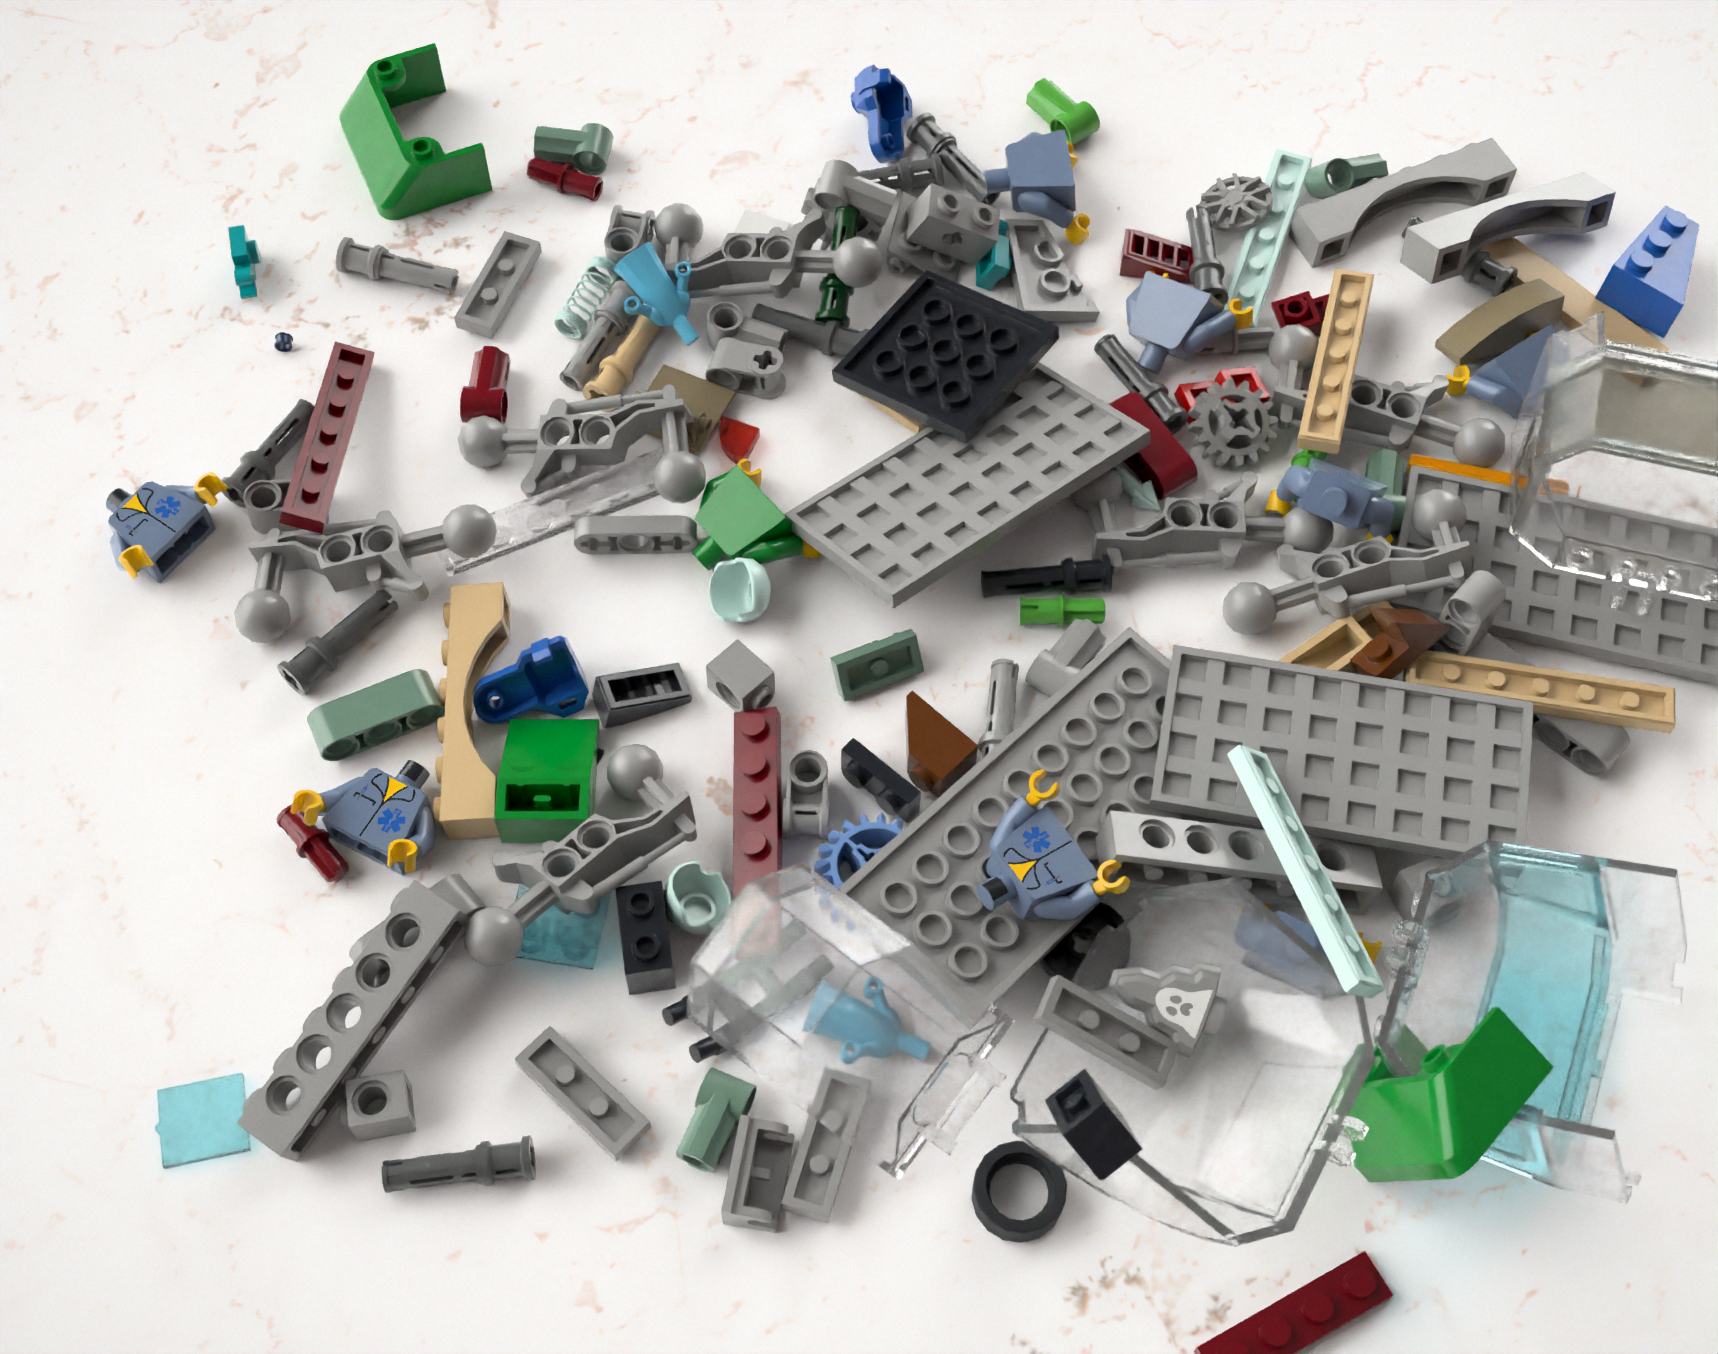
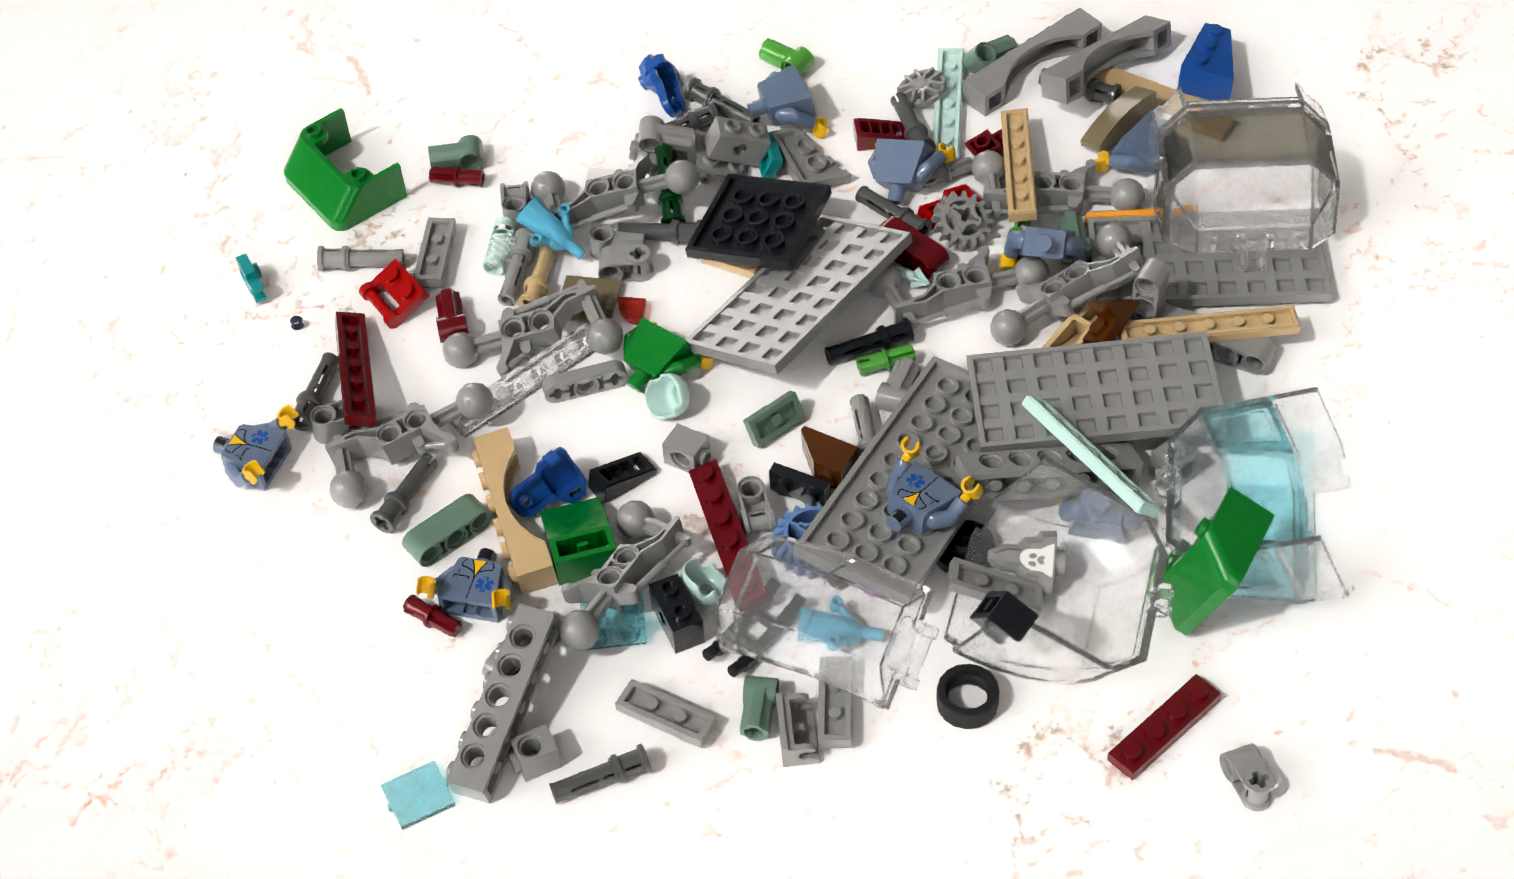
camera: 10 degrees left, 10 degrees down
none -> red plate [359,258,430,329]

